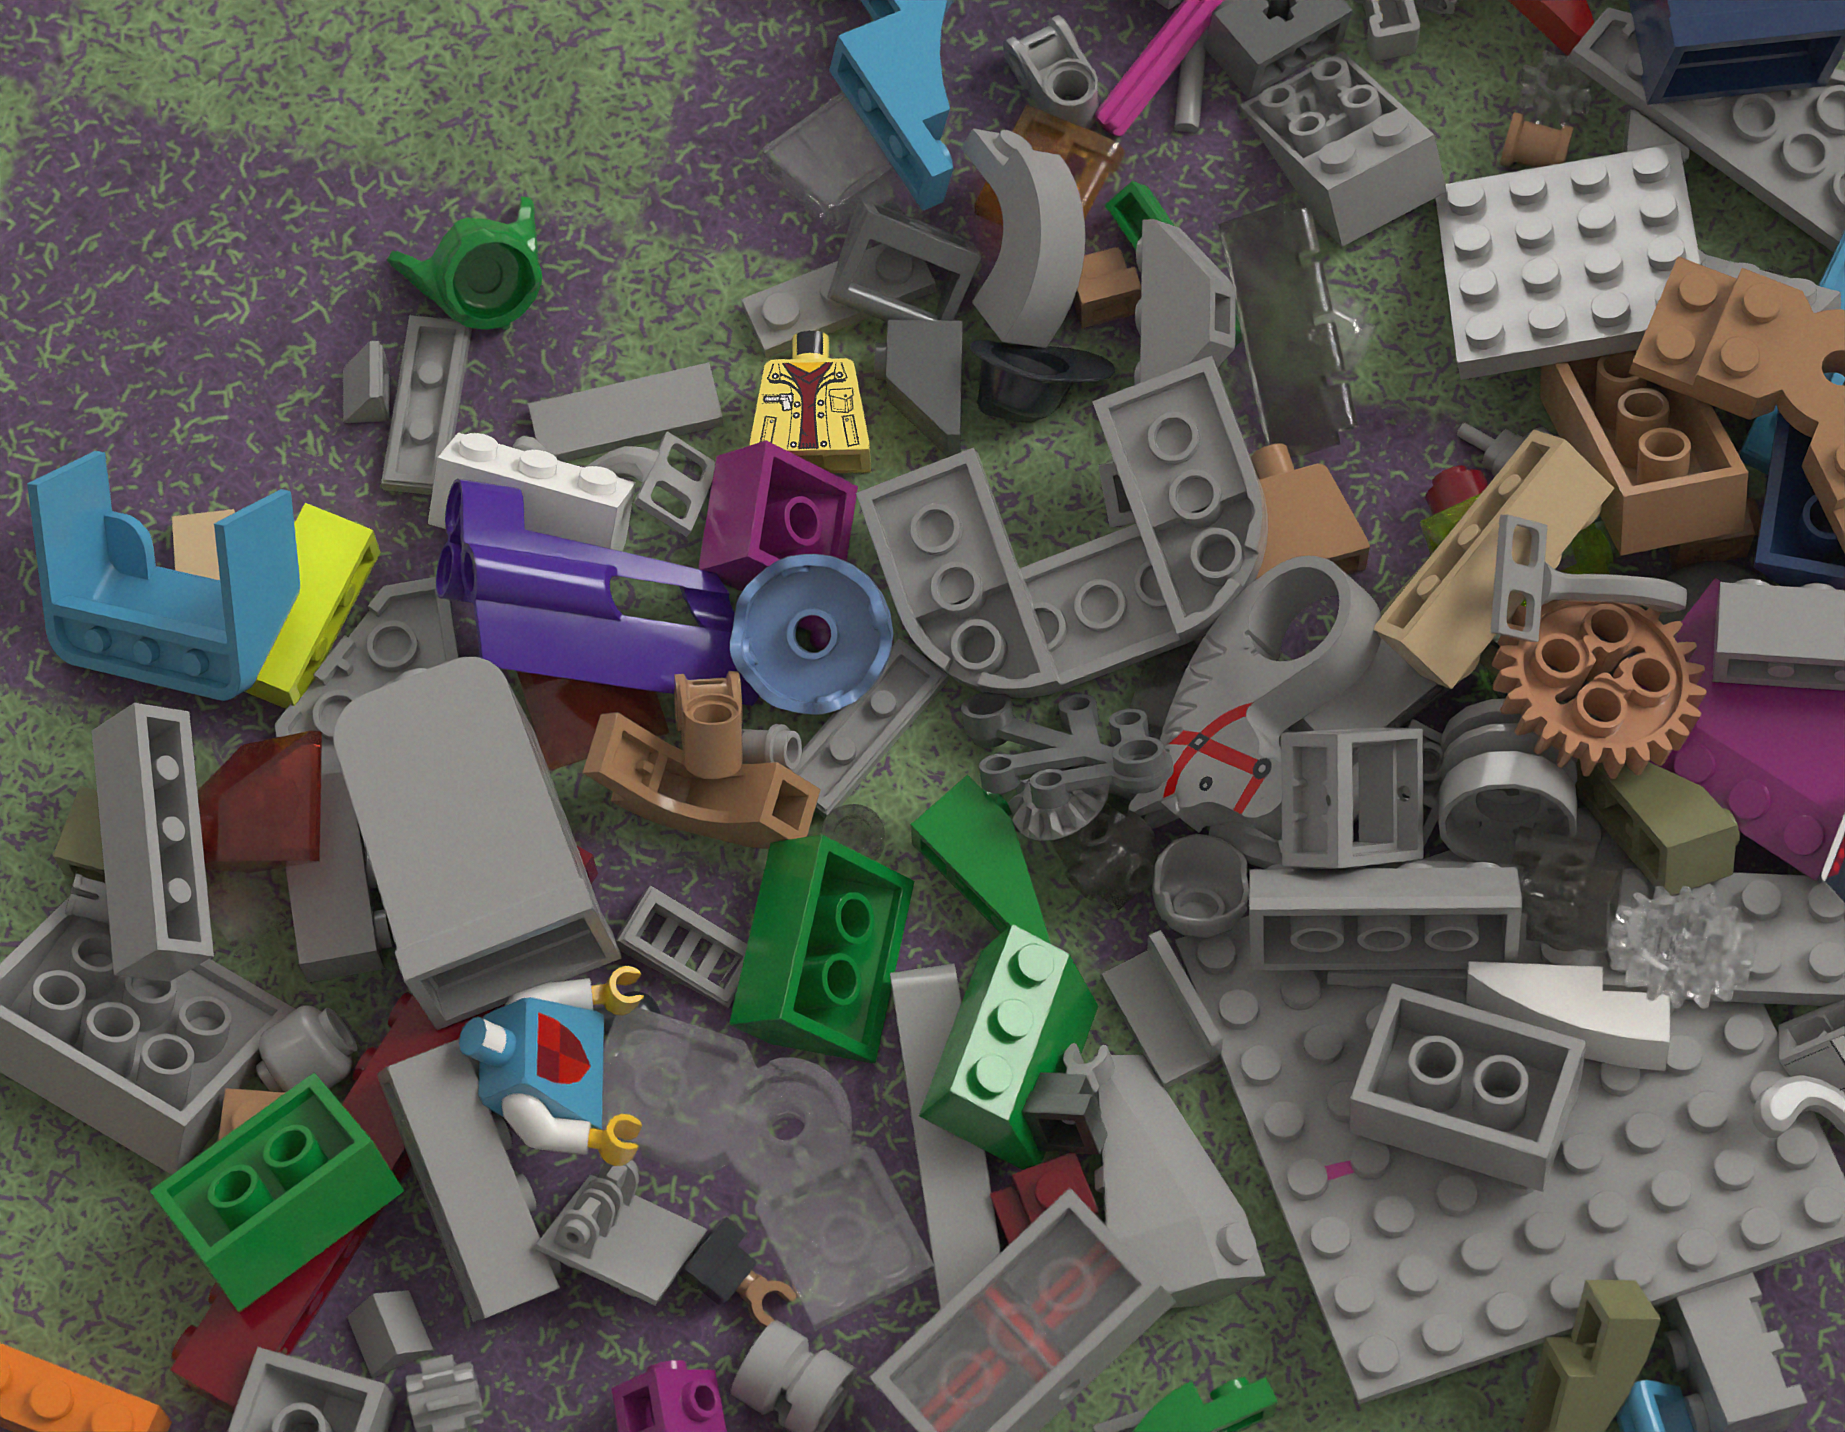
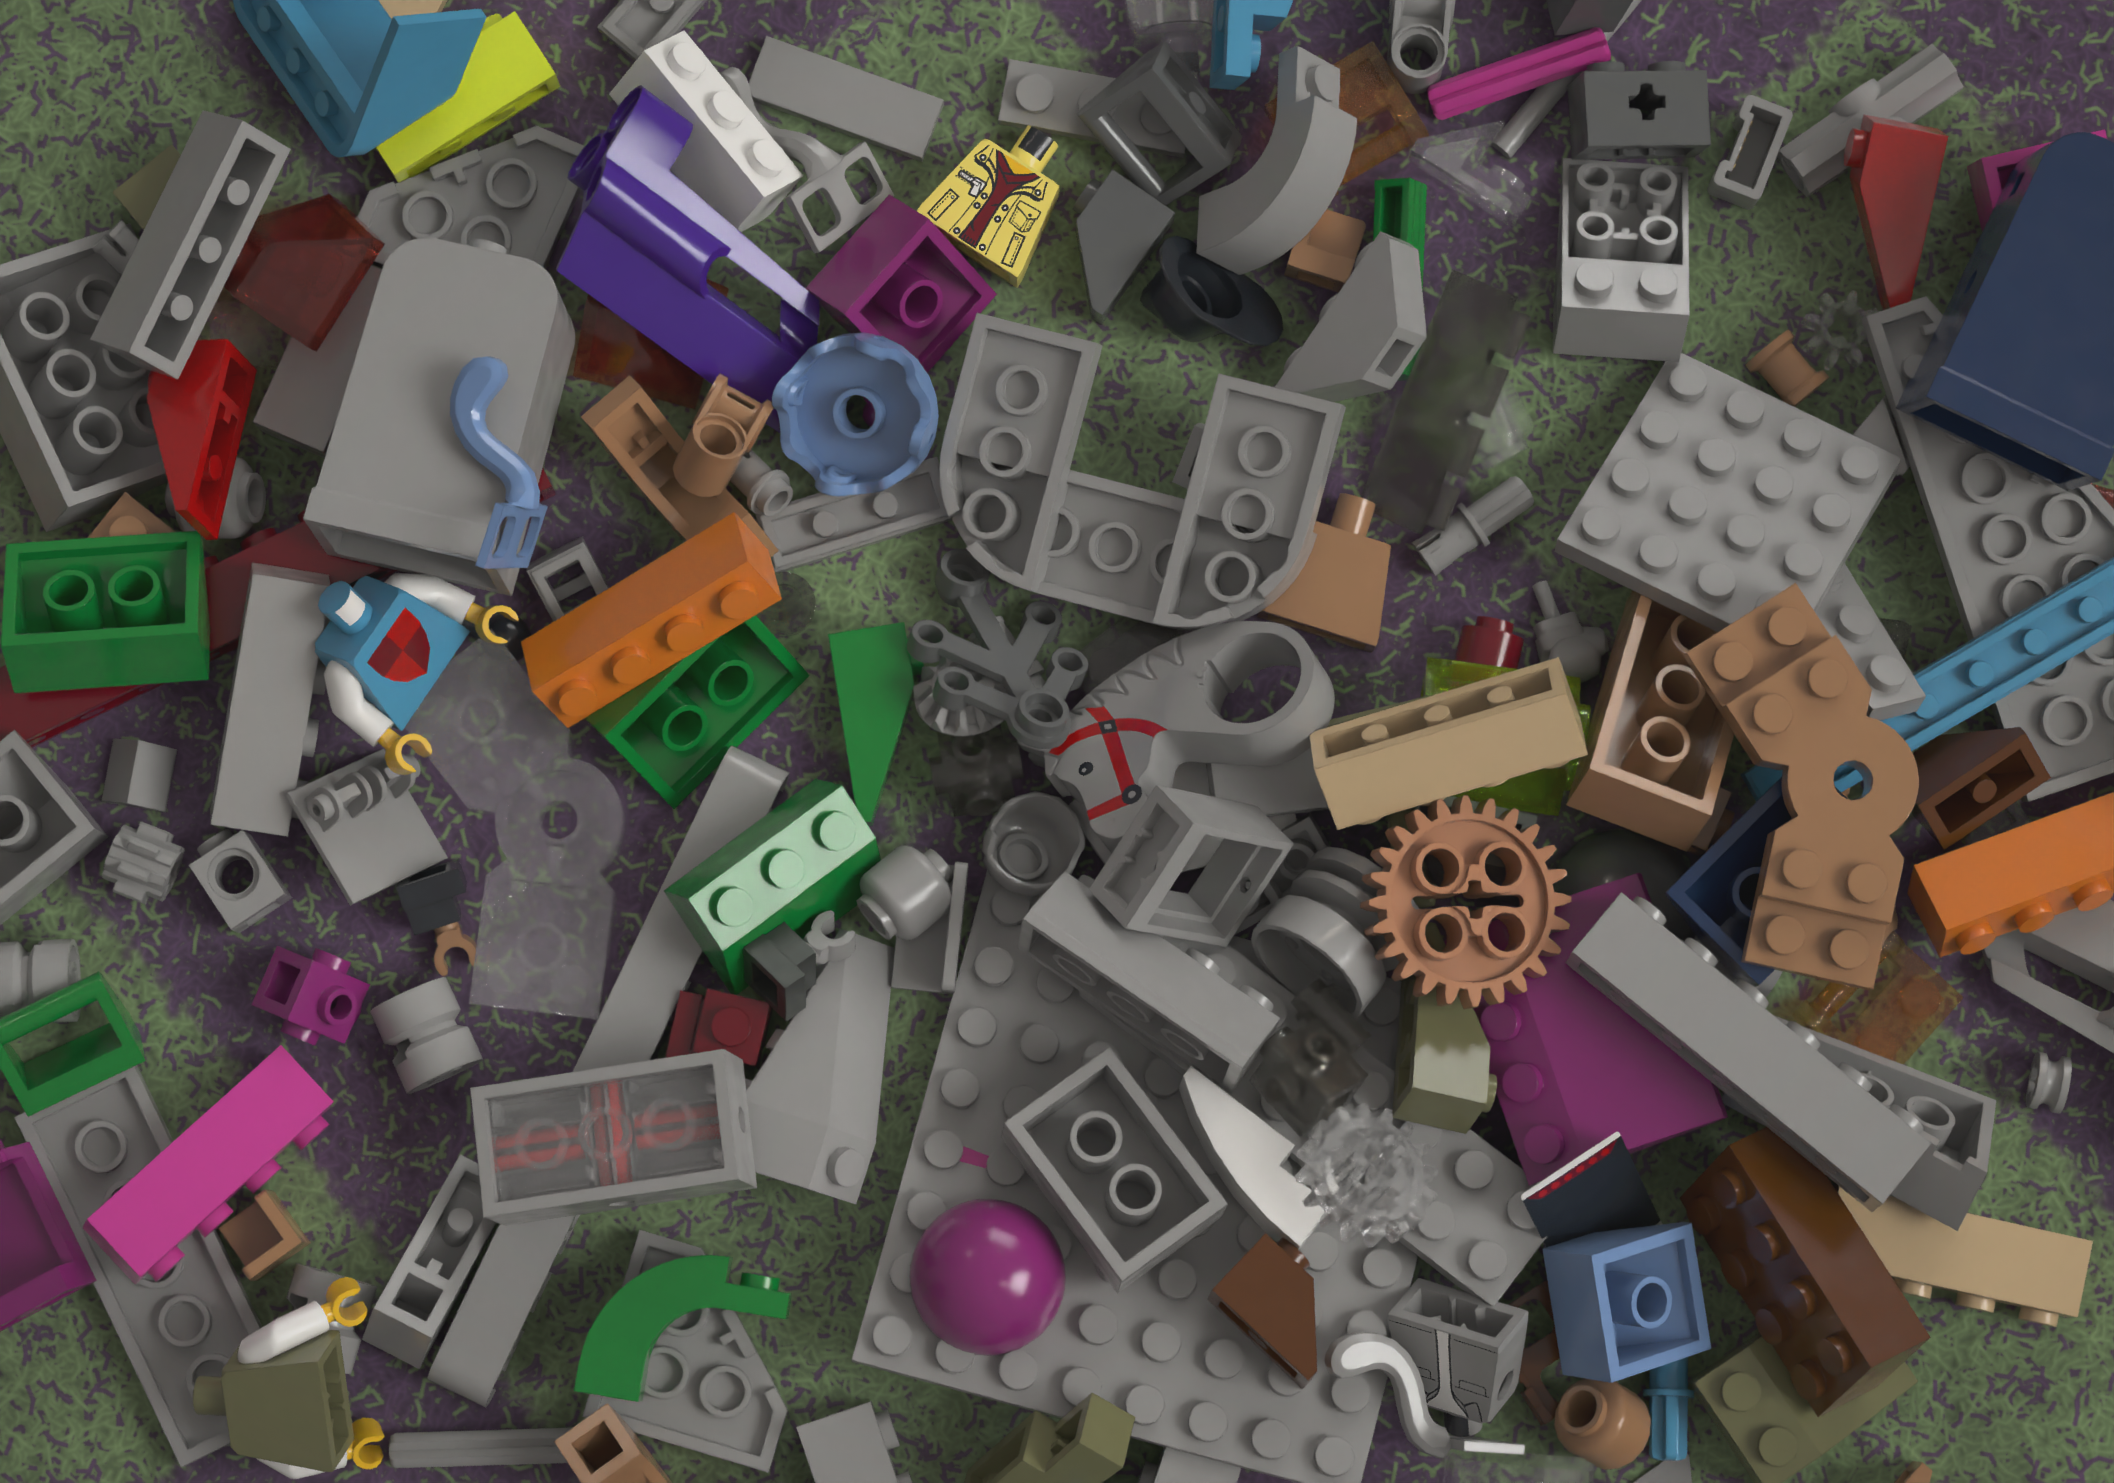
camera: 25 degrees right, 15 degrees up
light grey piece [1490,514,1687,642] -> none
none -> red slope [147,339,257,540]
none -> light grey brick [189,829,293,933]
none -> medium blue piece [450,356,548,569]
none -> orange brick [521,512,782,728]
none -> light grey head [856,845,954,941]
none -> magenta piece [909,1199,1066,1356]
none -> reddish brown slope [1207,1233,1317,1389]
none -> clear slope [1407,121,1531,229]
none -> light grey axle [1412,476,1534,576]

